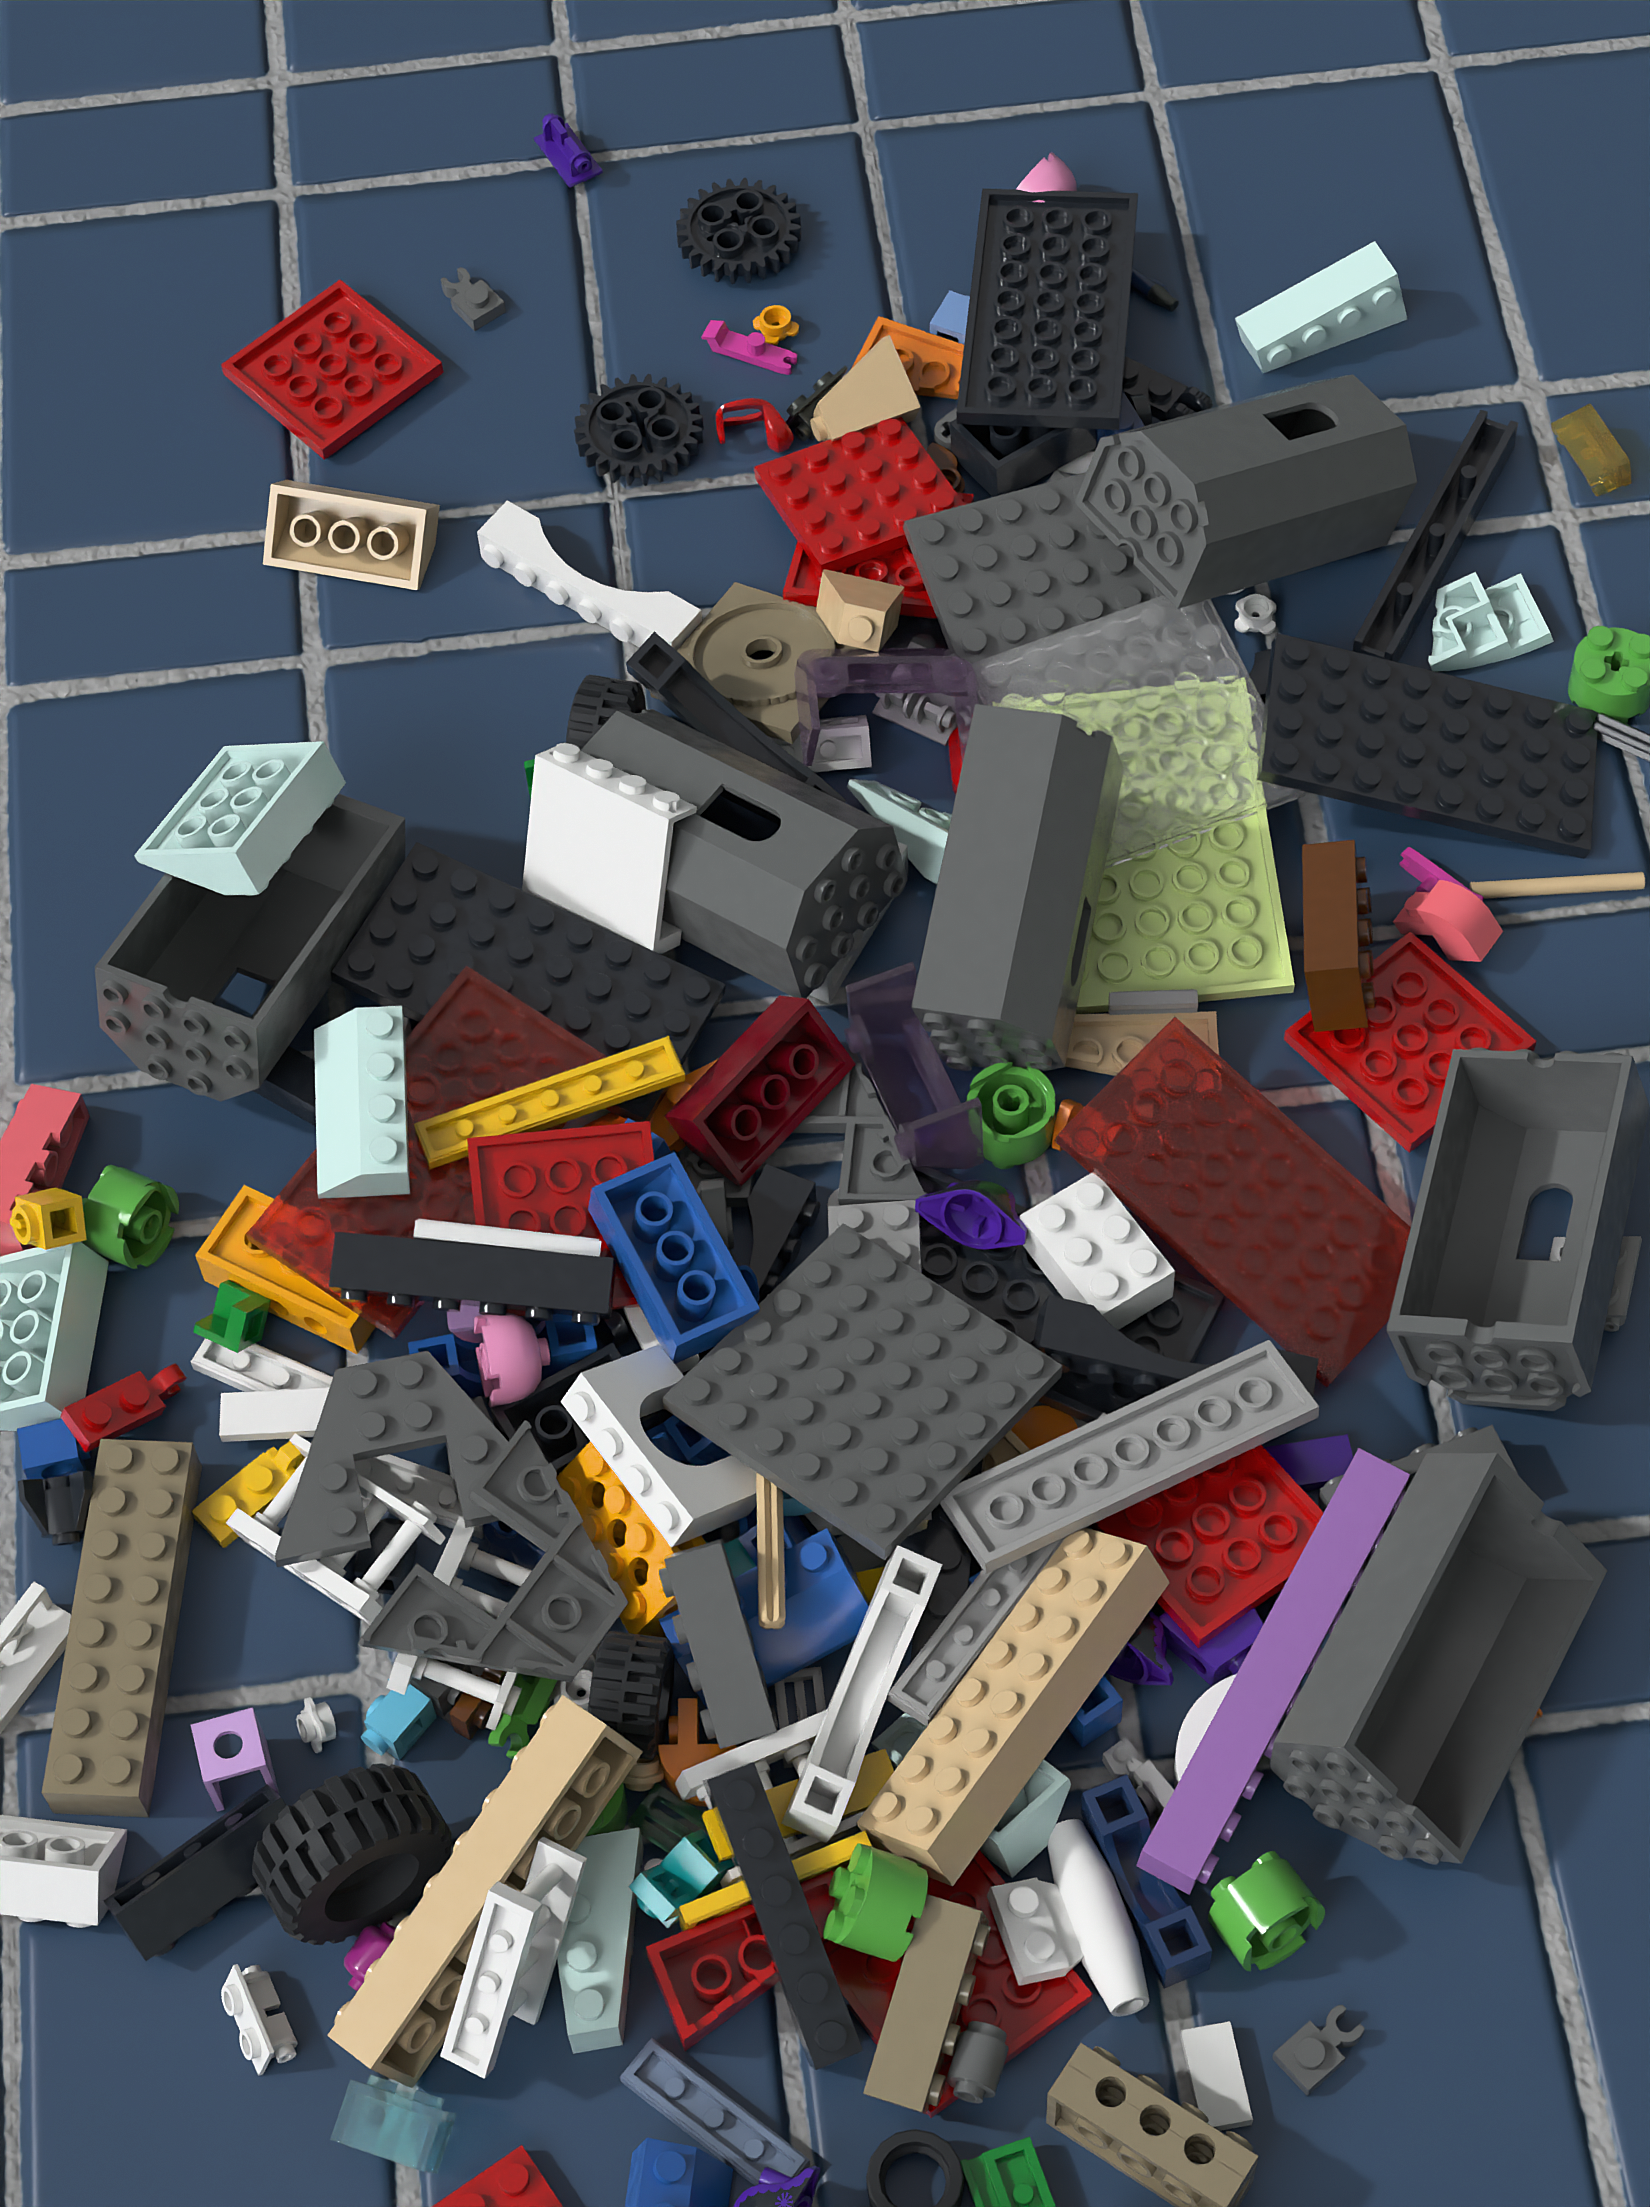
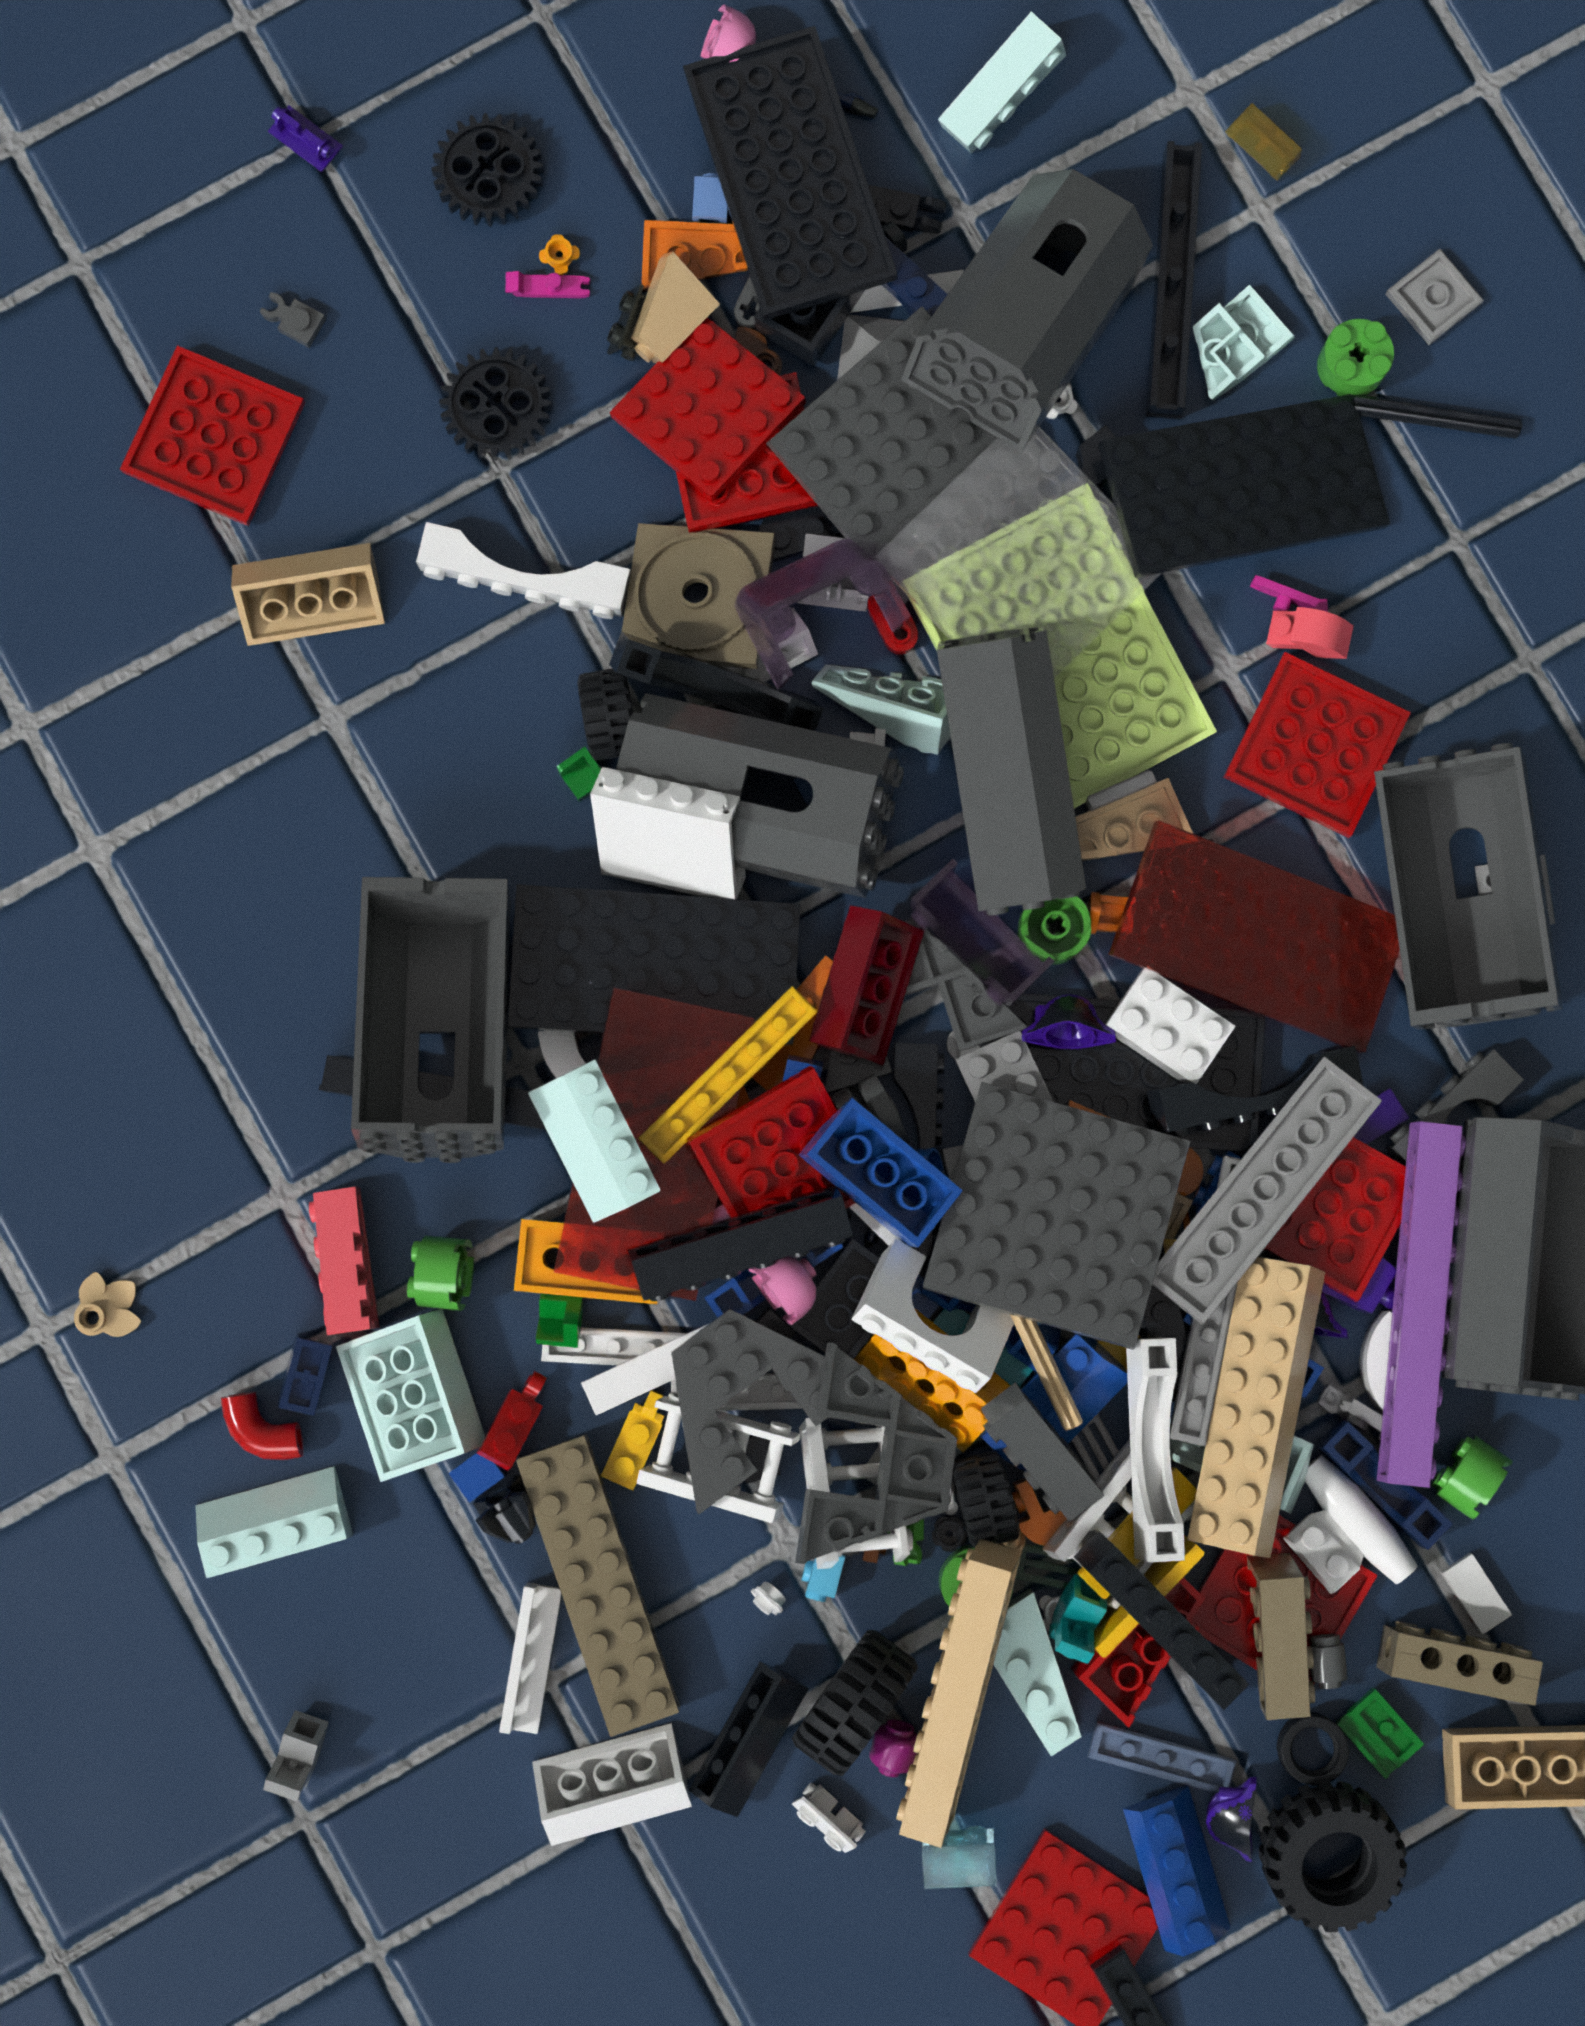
camera: 30 degrees left, 25 degrees up
yellow brick [9,1187,87,1250] -> none
light aqua slope [134,741,346,896] -> none
lavender piece [191,1707,279,1812] -> none
white tile [414,1219,602,1257] -> none
white fence [440,1837,587,2079] -> none
red piece [716,398,794,453] -> none
tan slope [816,569,904,652] -> none
bright green brick [823,1843,928,1962] -> none
dark grey plate [1272,2005,1365,2096] -> none
reddish brown brick [1302,840,1375,1032] -> none
tan bar [1470,872,1645,899] -> none

